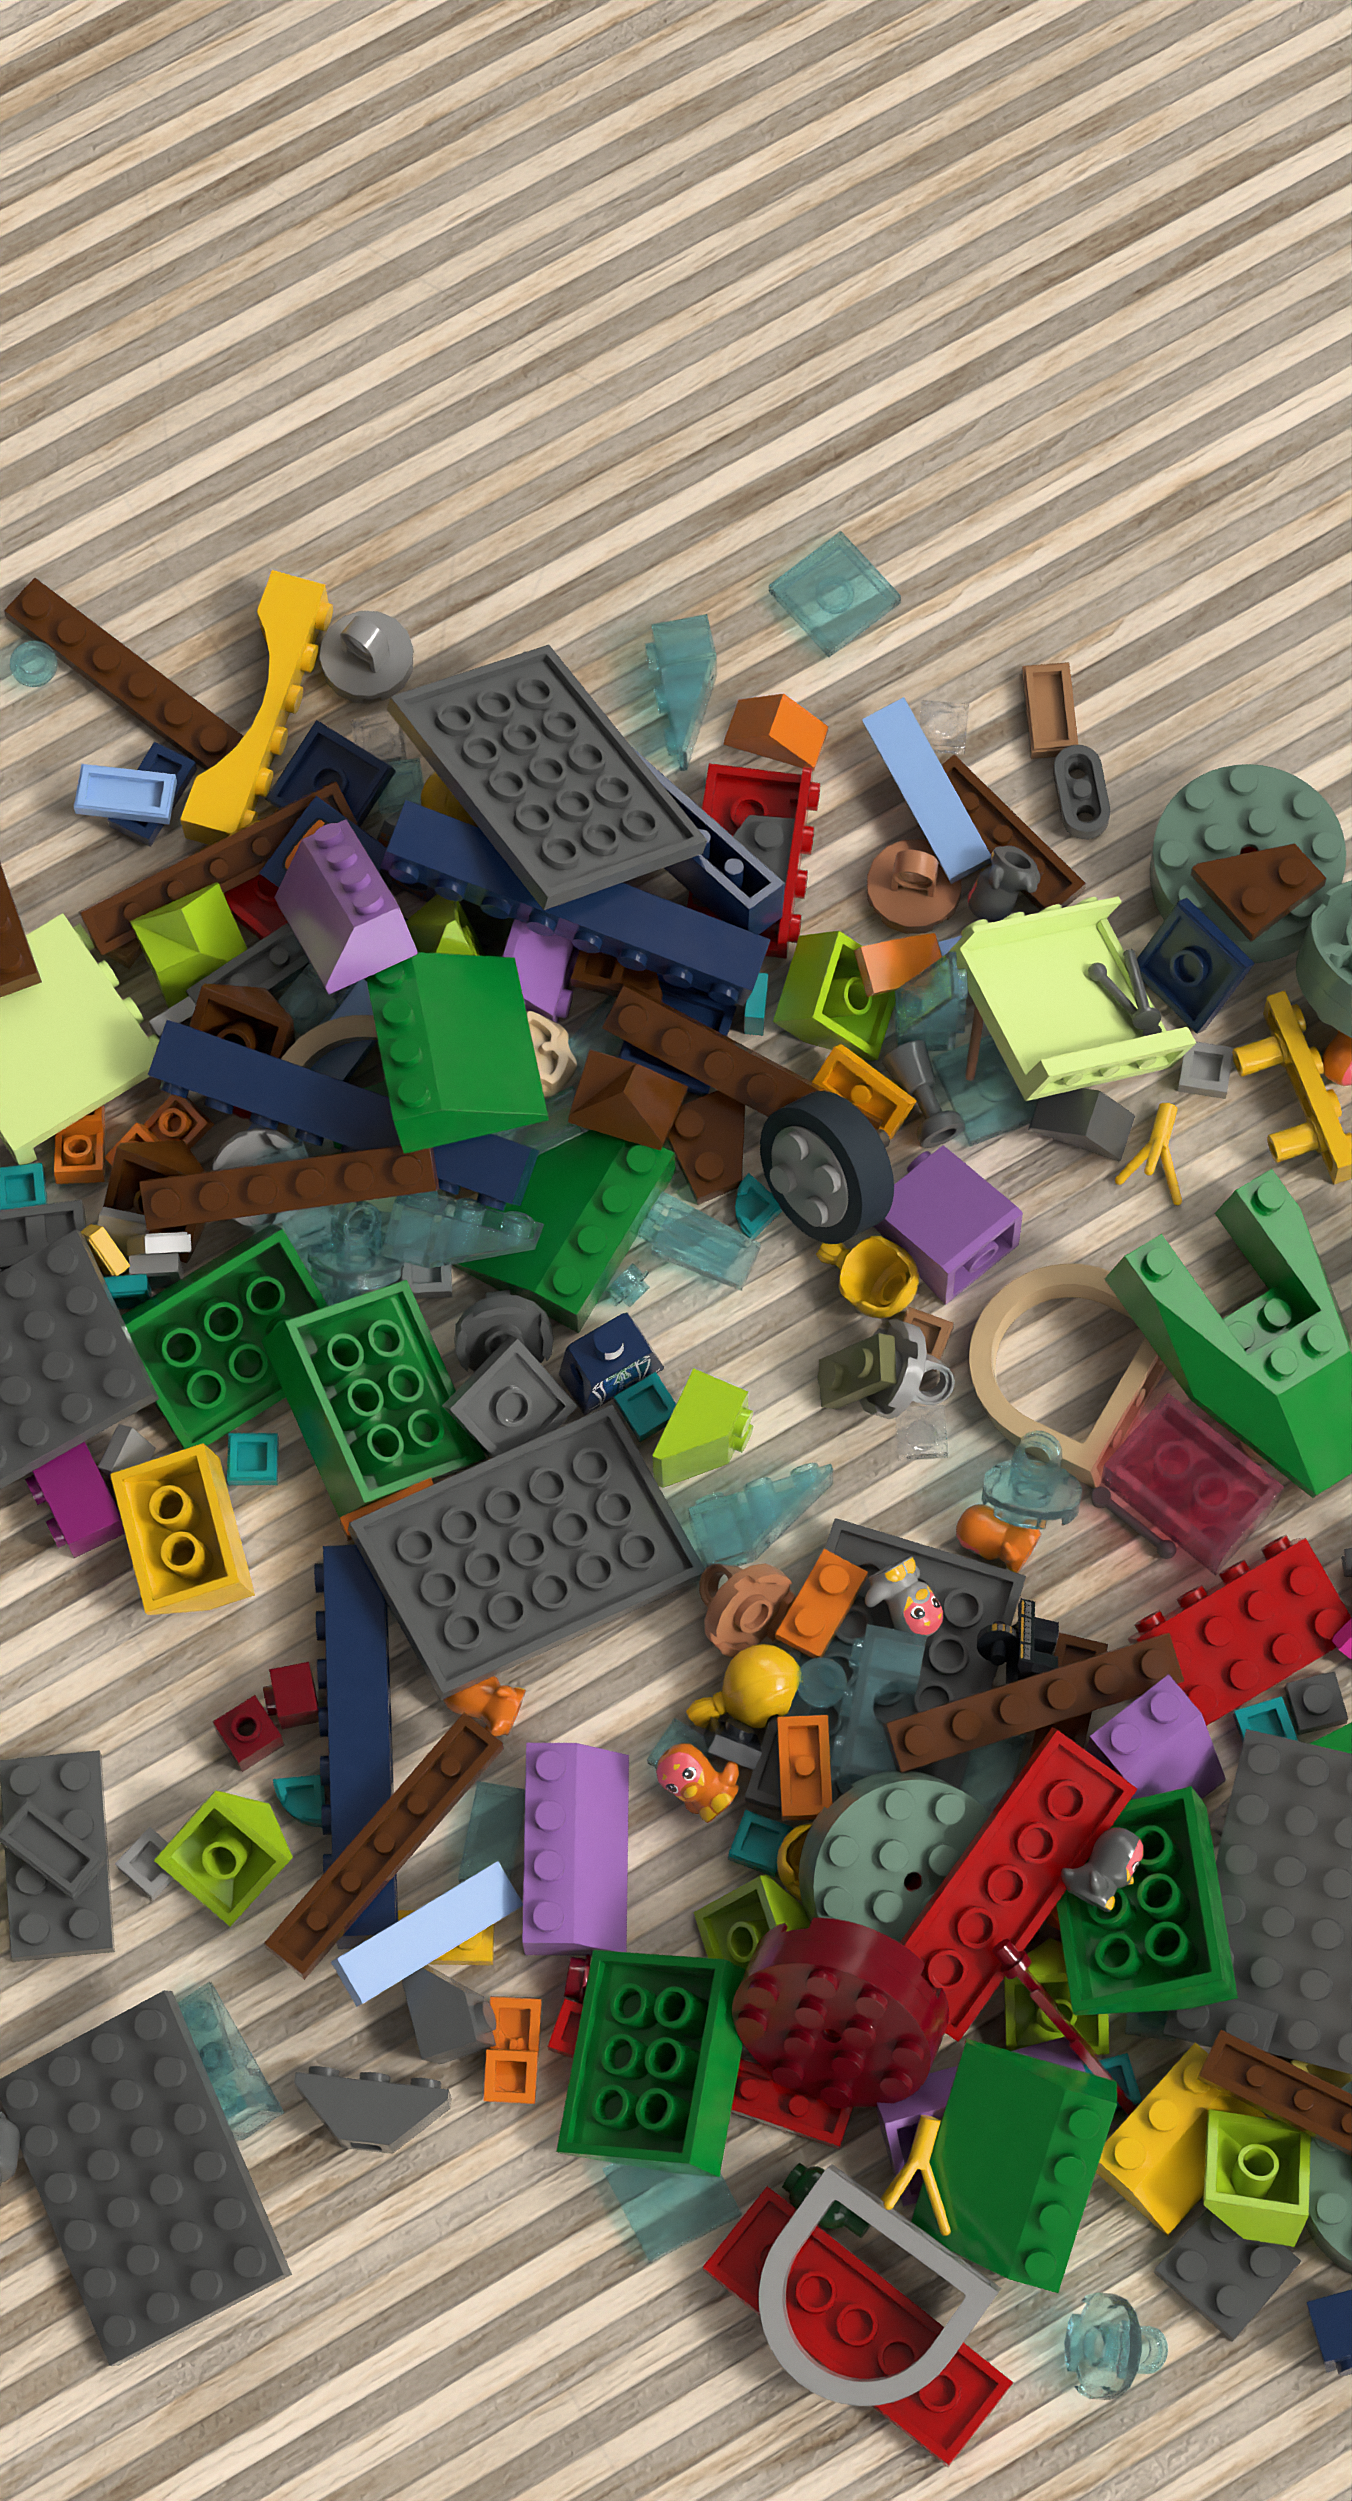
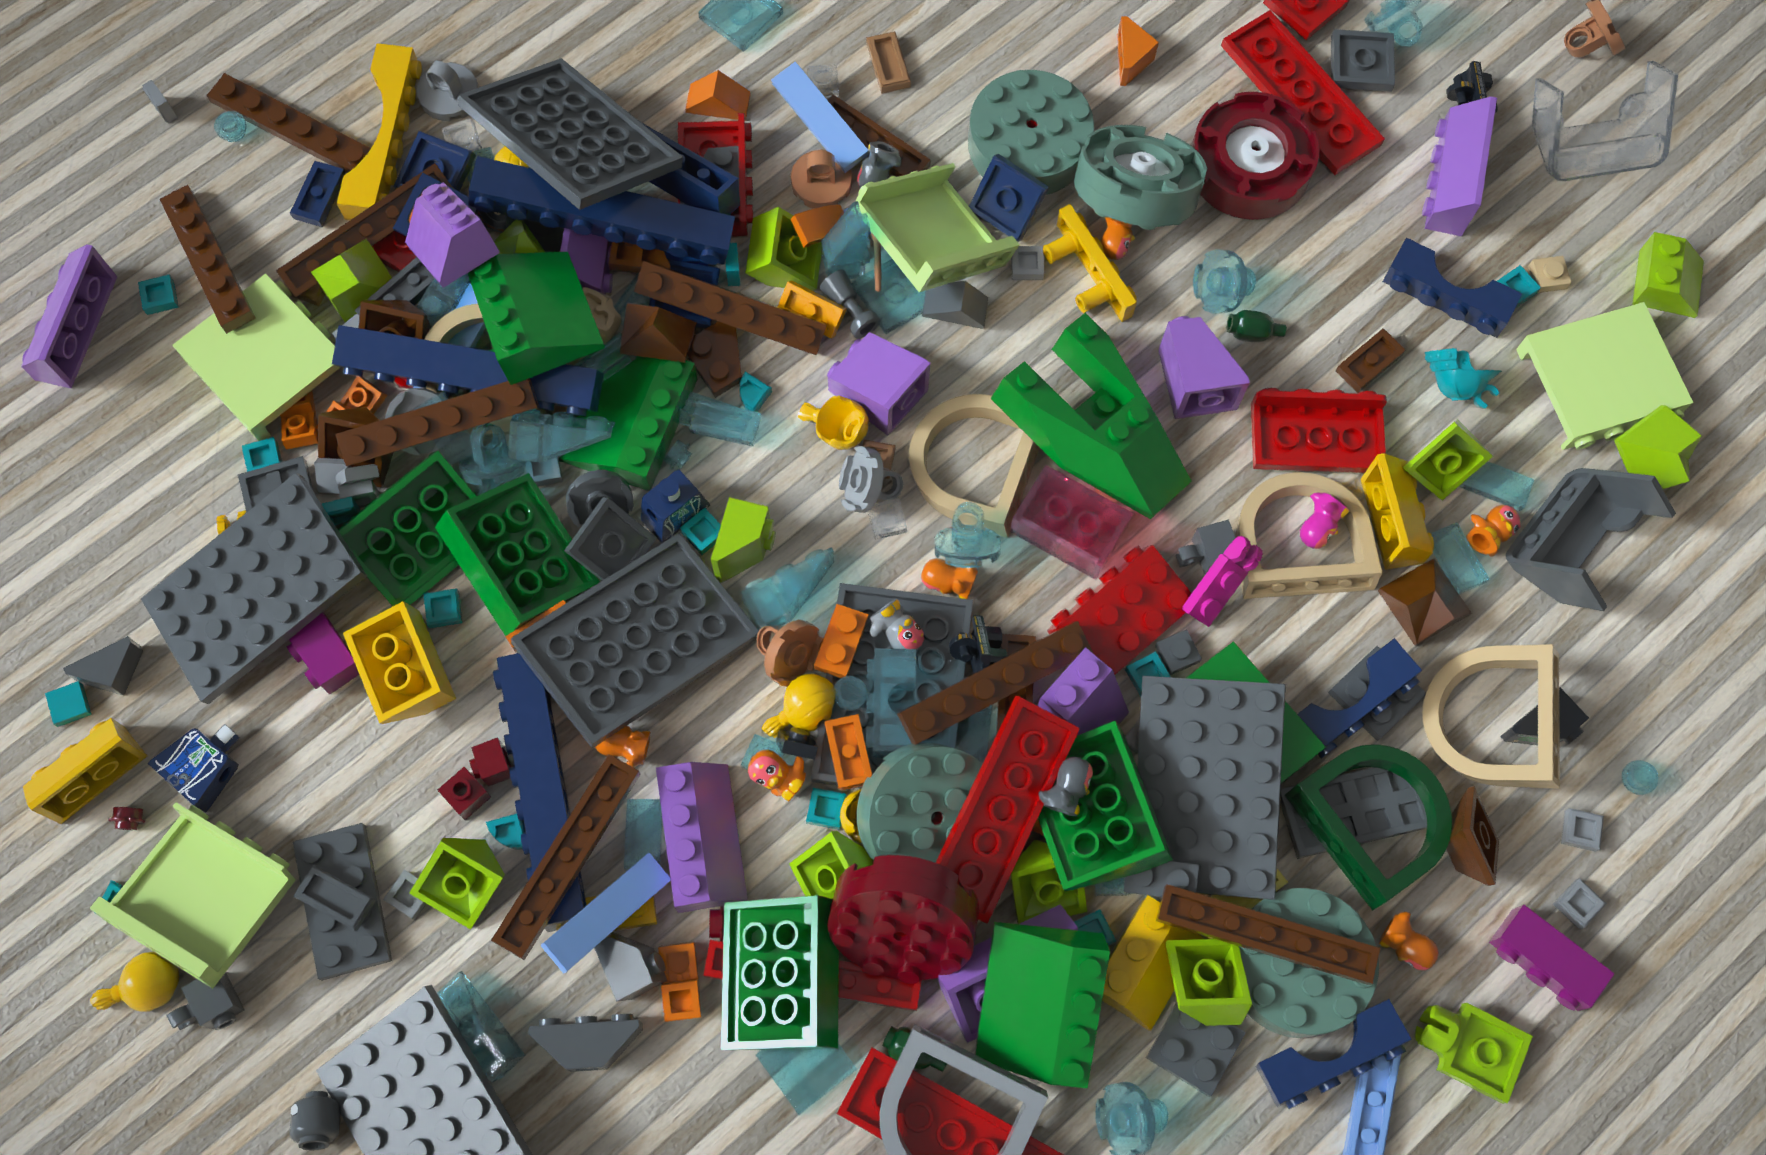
camera: 15 degrees left, 0 degrees up
light blue tile [74,764,177,825] -> none
yellow tile [80,1224,130,1276] -> none
light grey tile [98,1424,156,1478] -> none
clear light blue slope [645,614,717,771] -> none
black wheel [760,1091,894,1244] -> none
olive plate [818,1333,897,1410] -> none
yellow plant [880,2115,951,2236] -> none
dark red piece [992,1939,1137,2116] -> none
dark grey plate [1053,745,1110,839] -> none
dark grey hinge [1088,962,1162,1036] -> none
dark grey hinge [1091,1486,1177,1559] -> none
yellow plant [1115,1103,1182,1206] -> none
dark grey pin [1123,949,1161,1029] -> none
reddish brown wing [1191,843,1327,942] -> none

